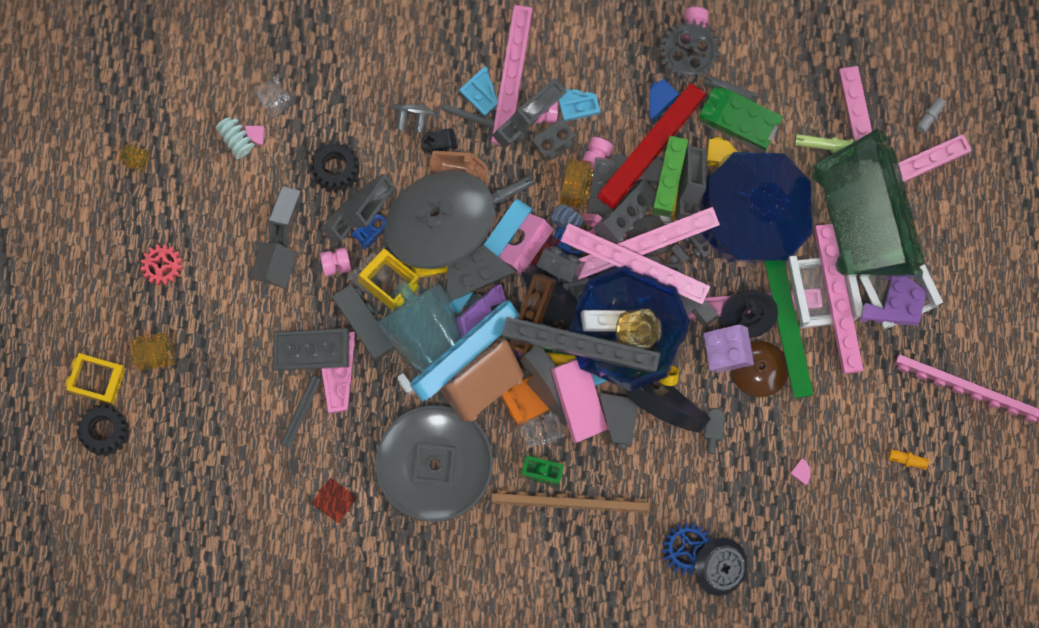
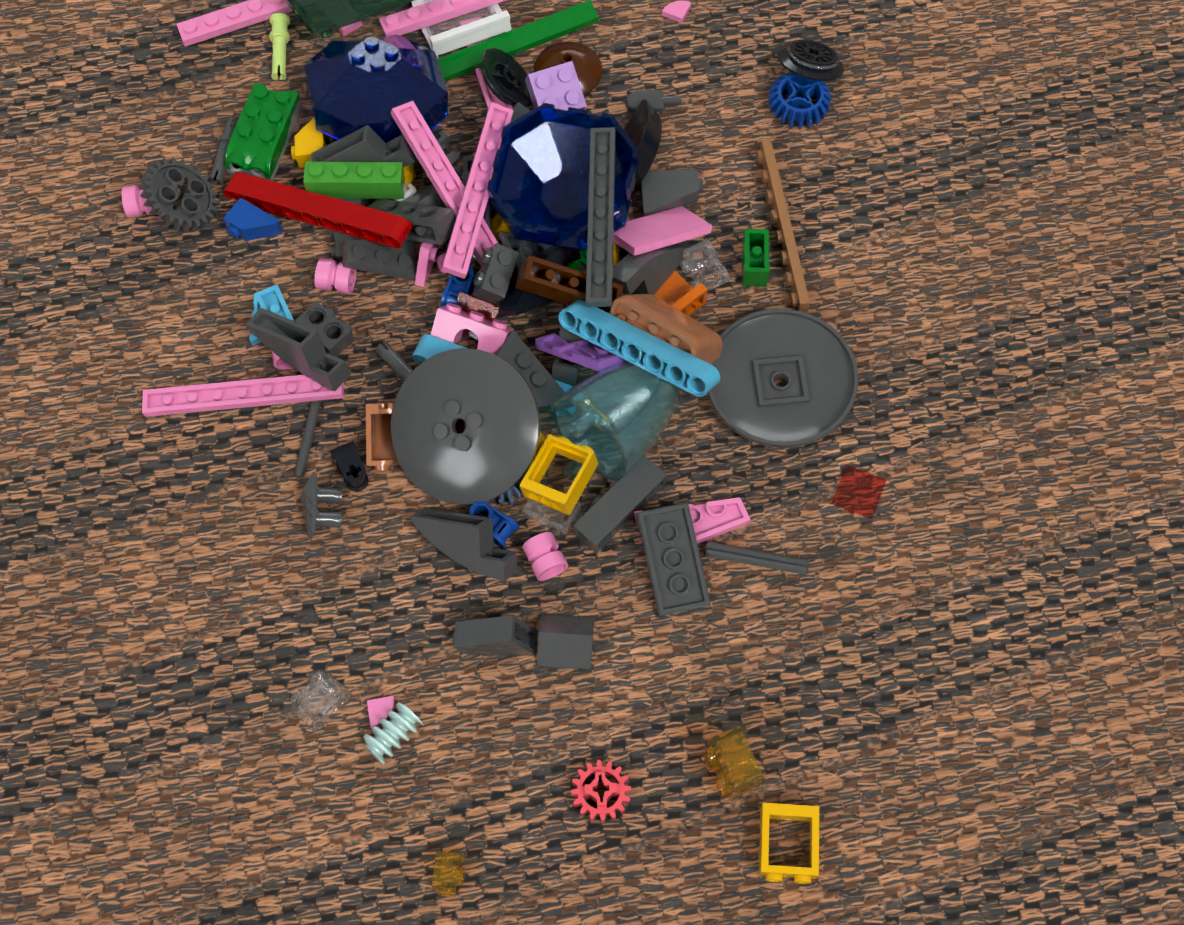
camera: 100 degrees left, 10 degrees down
black tyre [76,404,130,456] -> none
black tyre [311,141,360,193] -> none
white tile [397,373,414,396] -> none
medium azure wing [459,66,498,117] -> none
sand blue gear [551,204,584,230] -> none
clear yellow brick [559,159,594,209] -> none
white tile [581,310,638,331] -> none
clear yellow brick [616,309,661,349] -> none

